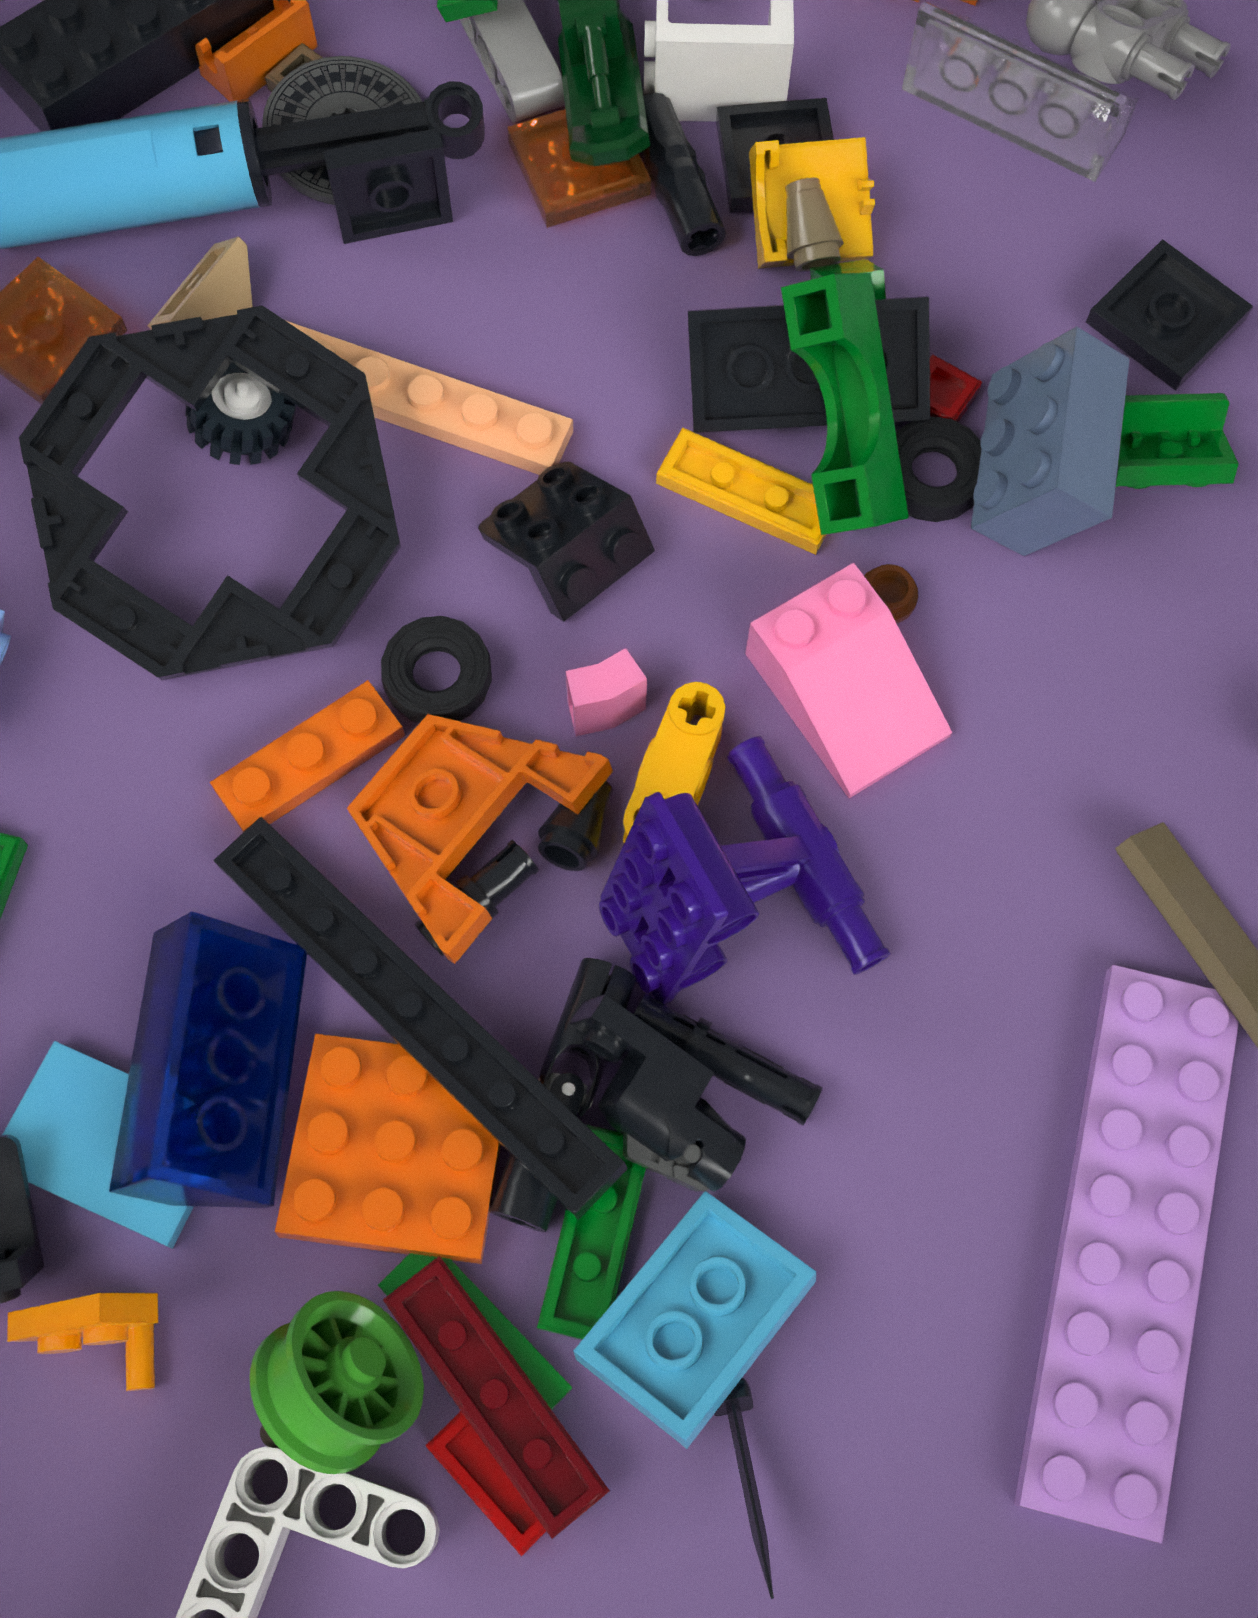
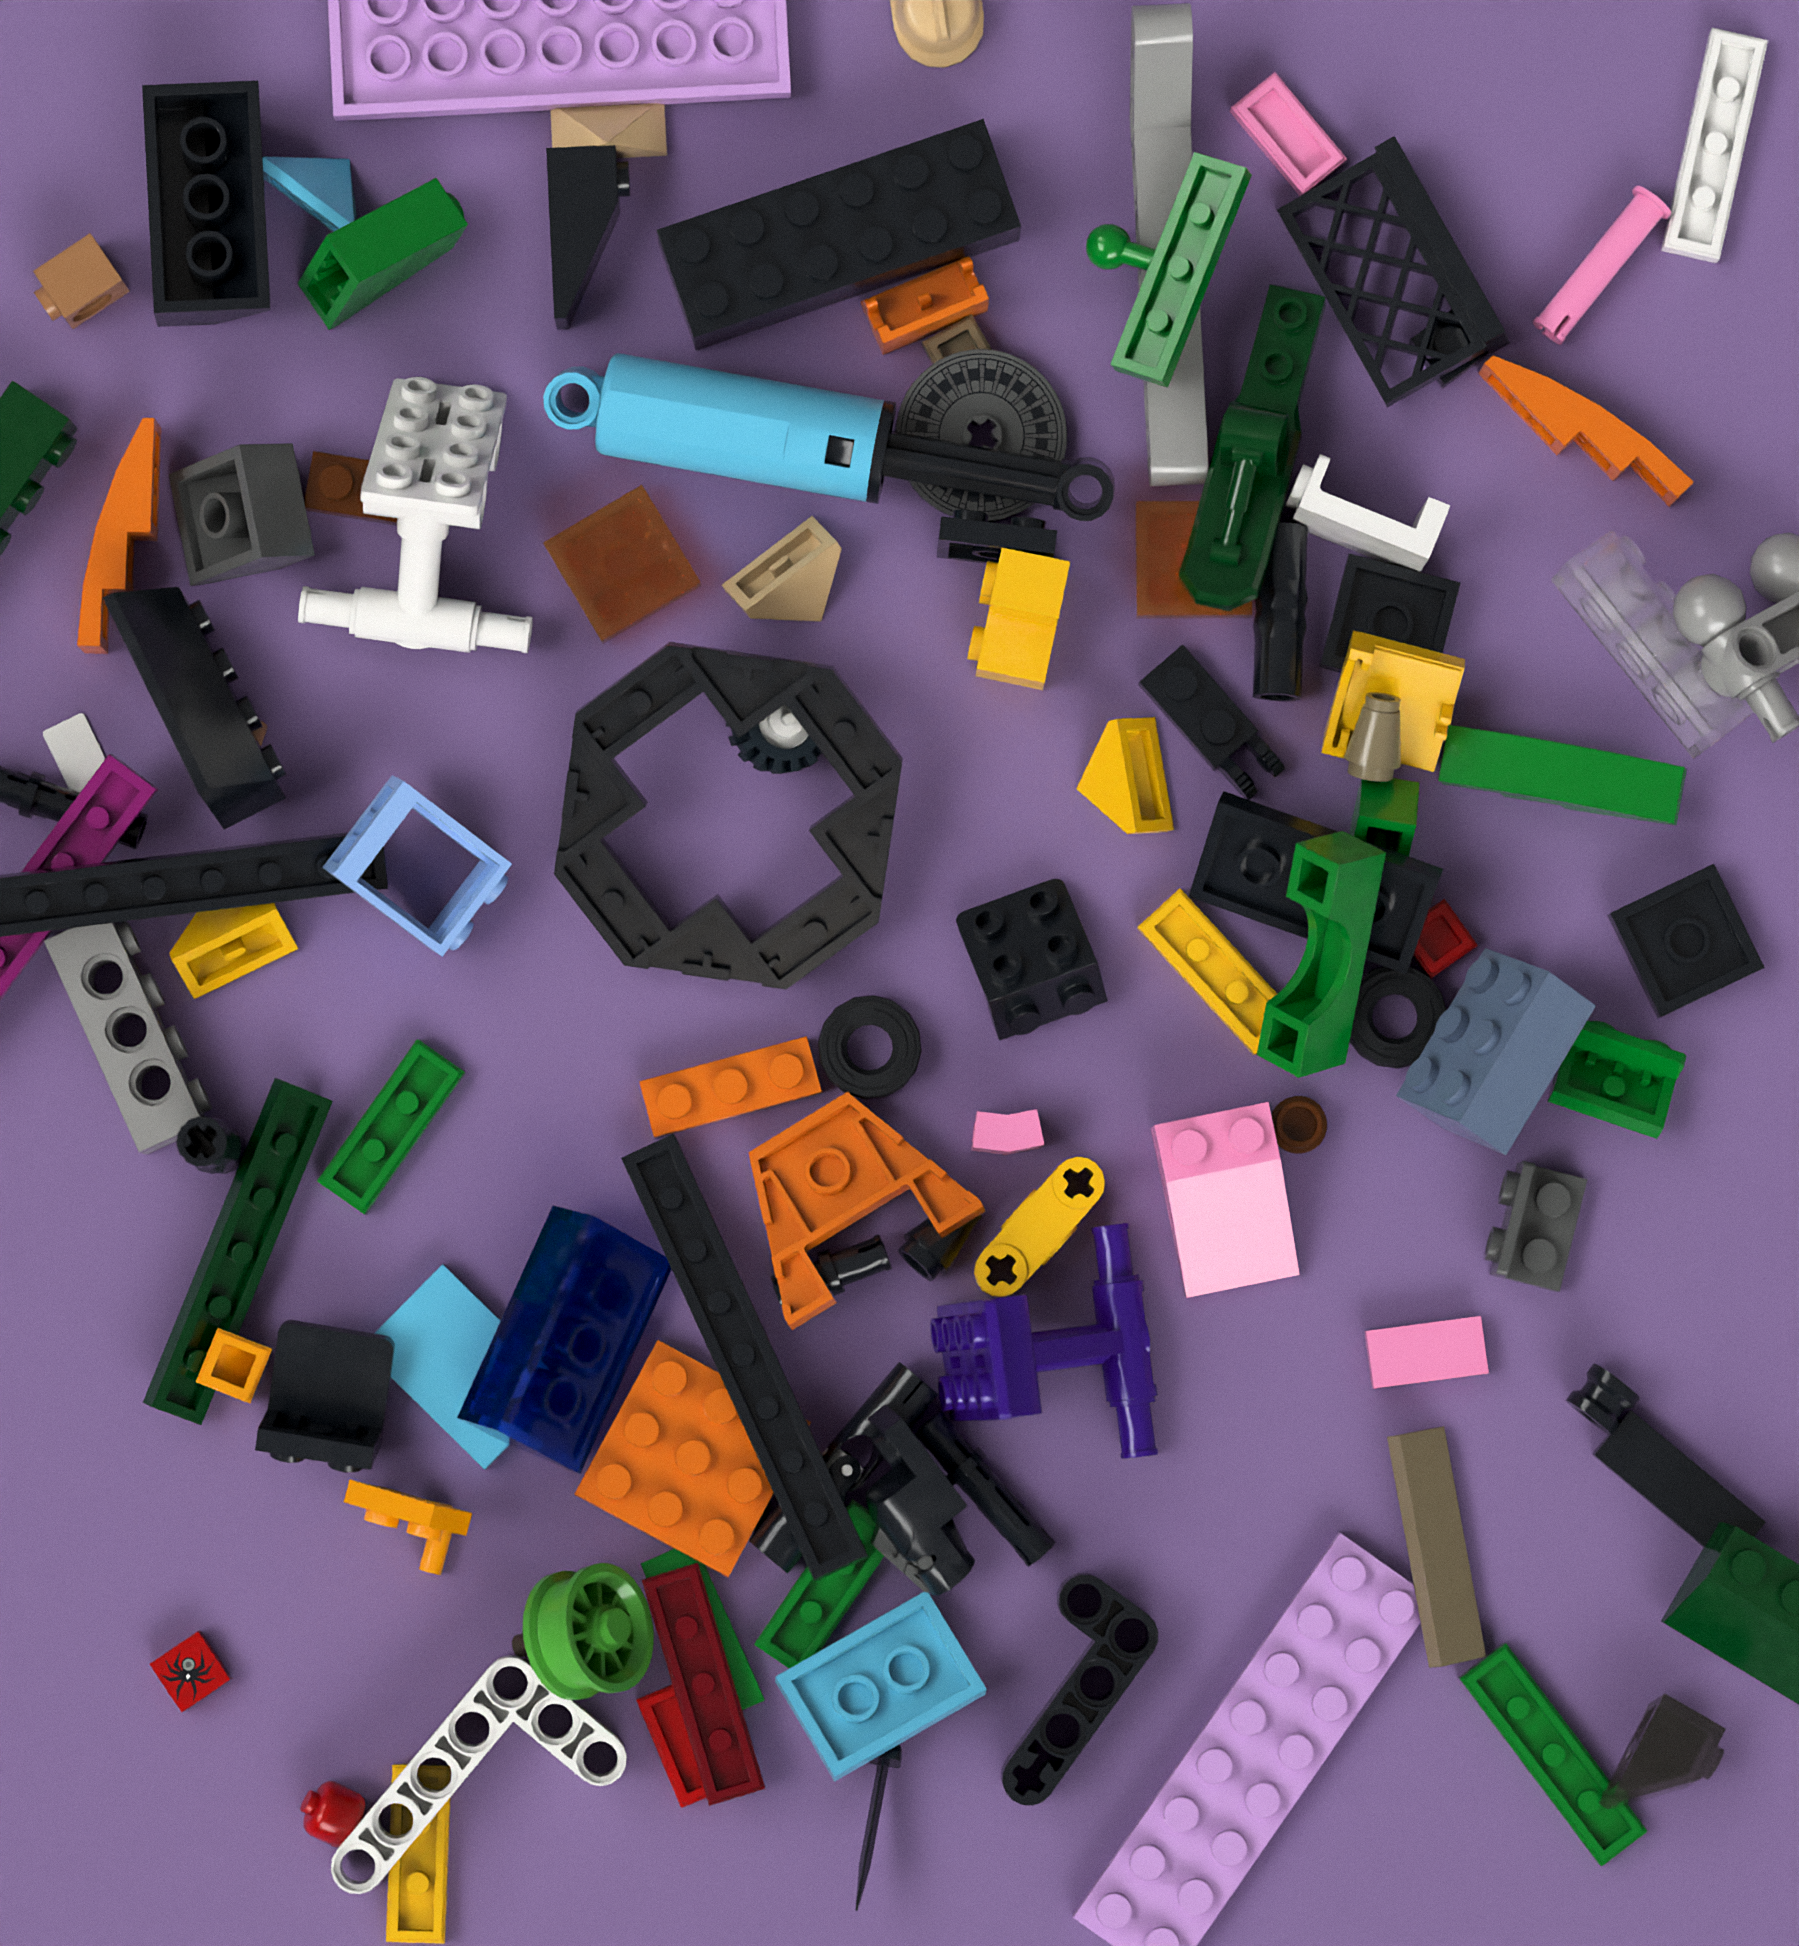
camera: 15 degrees right, 15 degrees up
light nougat plate [285,320,573,475] -> none
none -> yellow brick [967,548,1070,690]
none -> black beam [1001,1573,1158,1806]
none -> yellow slope [1076,717,1174,834]
none -> black hinge [1138,644,1285,800]
none -> bright pink tile [1364,1316,1489,1389]
none -> green slope [1438,725,1687,825]
none -> dark grey bracket [1484,1161,1588,1292]

